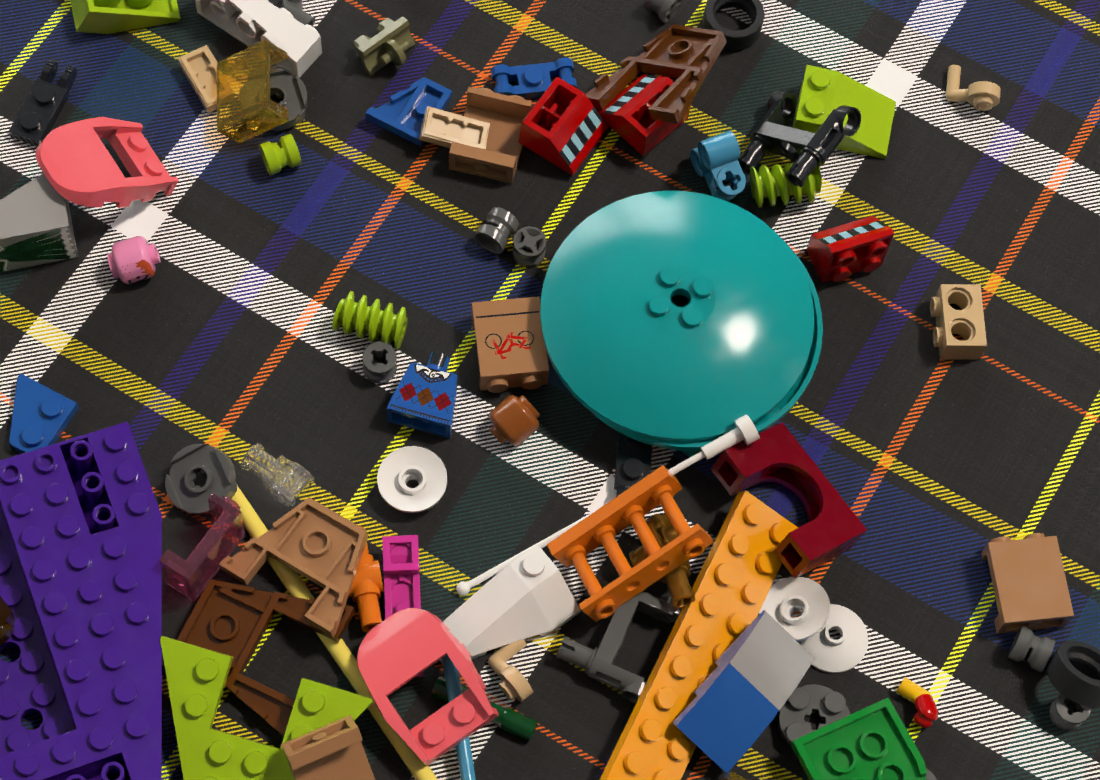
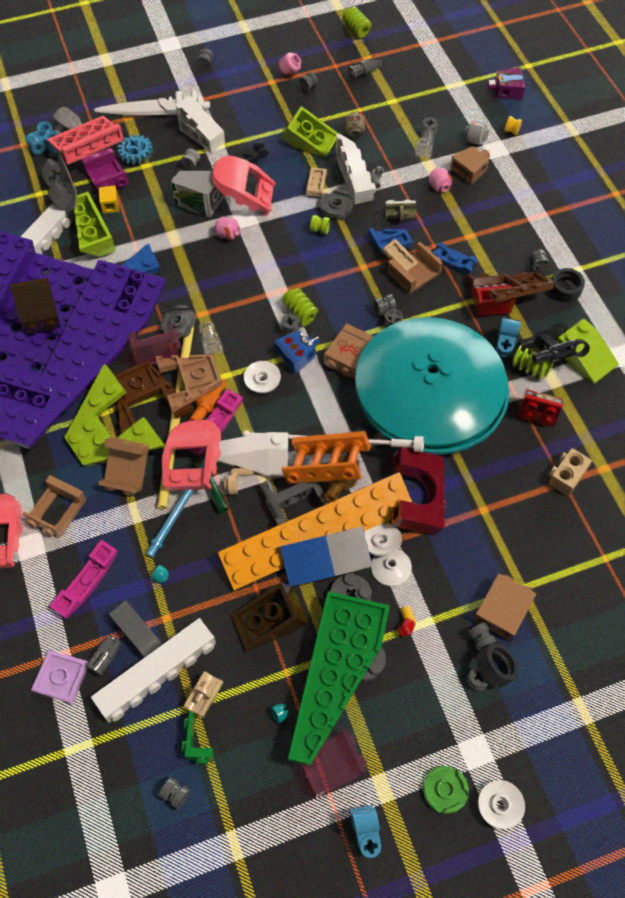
camera: 45 degrees right, 5 degrees down
clear yellow panel [217,40,289,143] -> none
dark orange head [489,395,540,446] -> none
red slope [518,77,608,176] -> none

